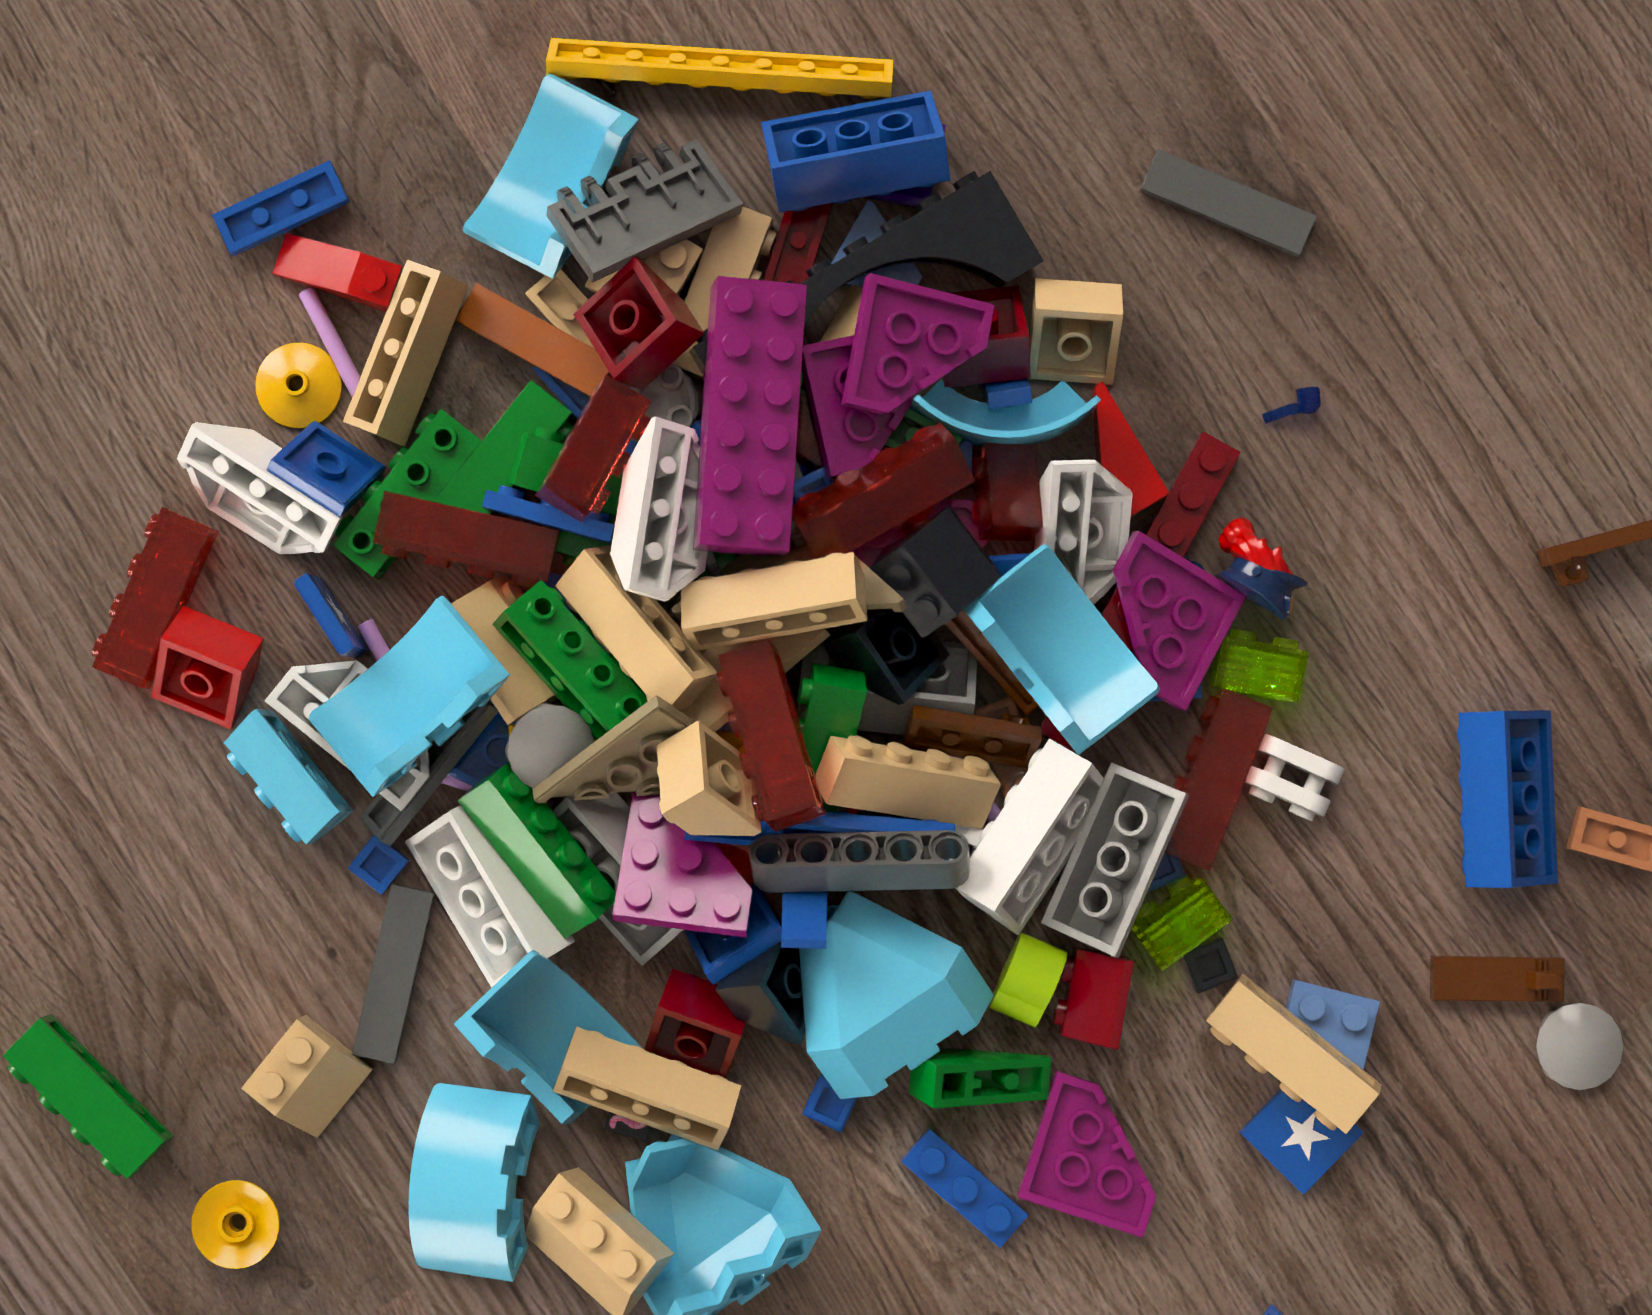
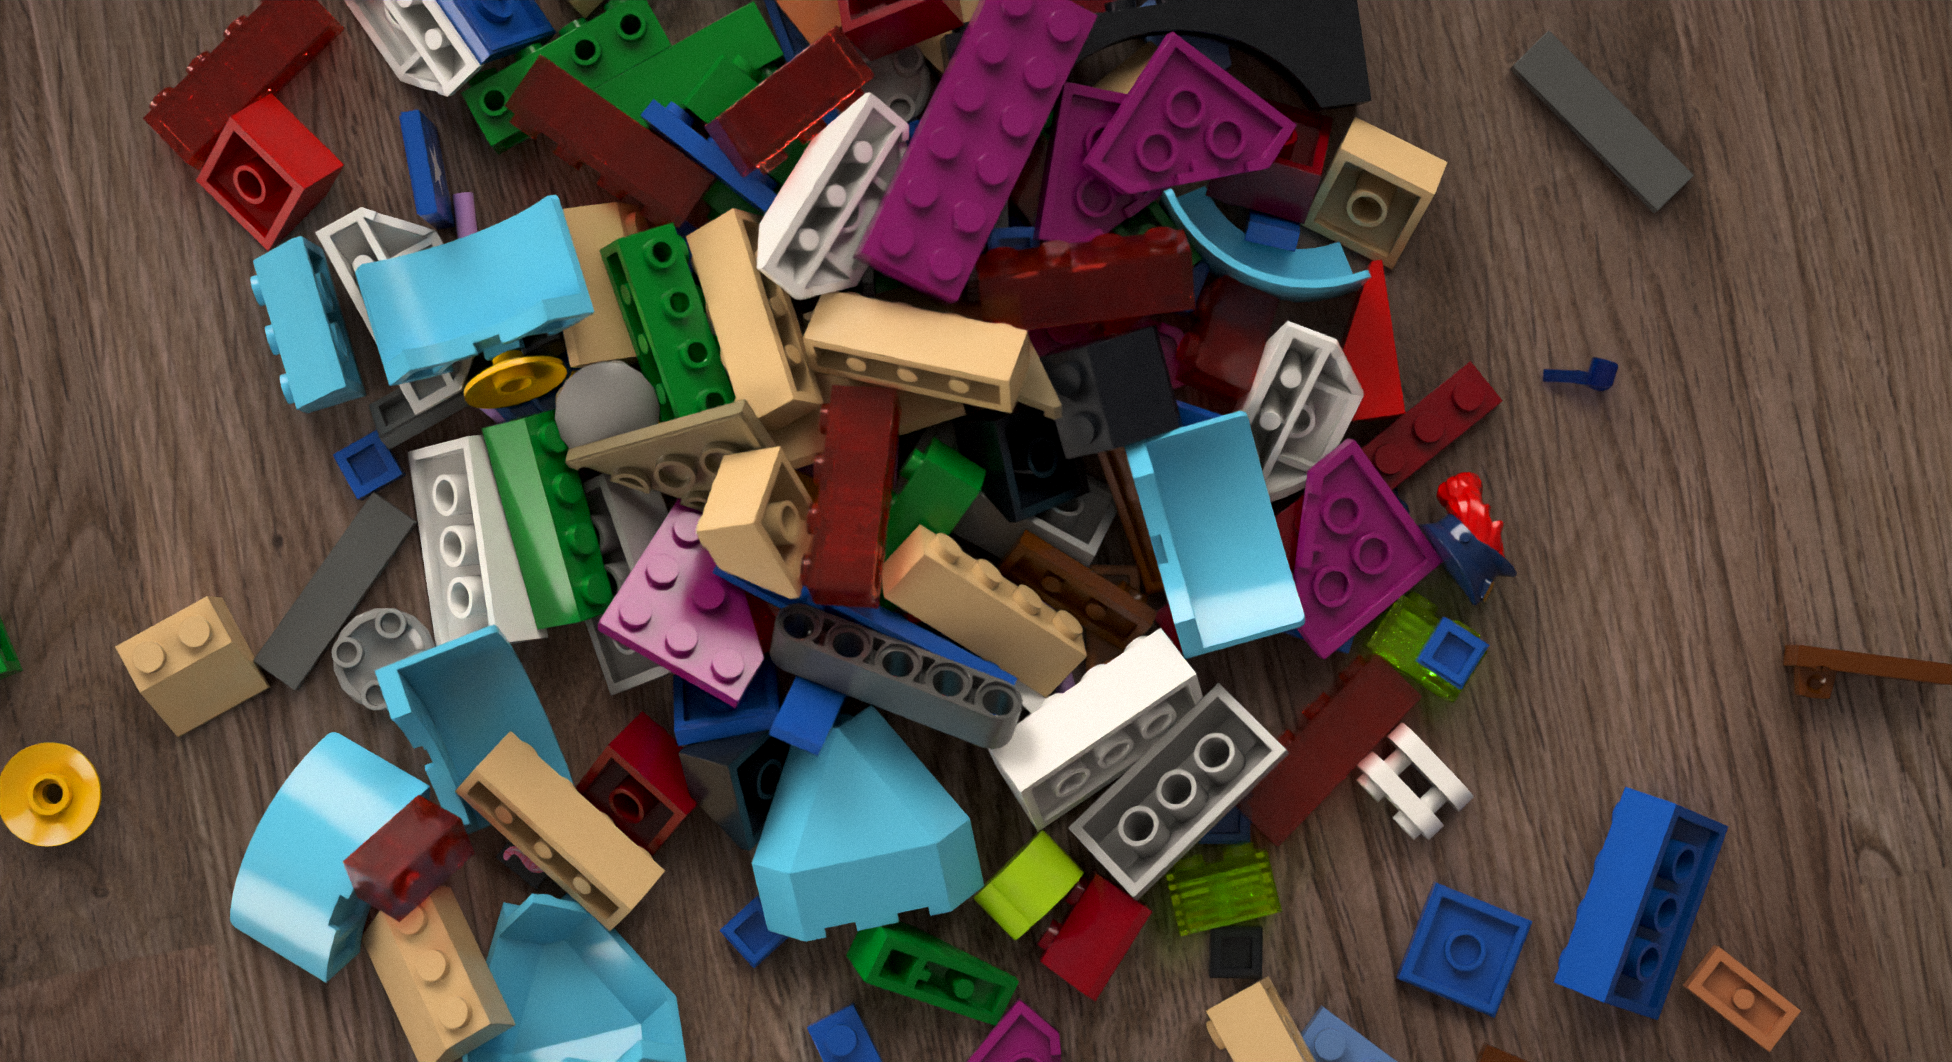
camera: 20 degrees right, 0 degrees up
none -> light grey dish [332,608,435,710]
none -> clear red brick [343,795,475,922]
none -> yellow dish [463,350,567,409]
none -> blue tile [1396,882,1533,1018]
none -> blue tile [1415,617,1489,689]

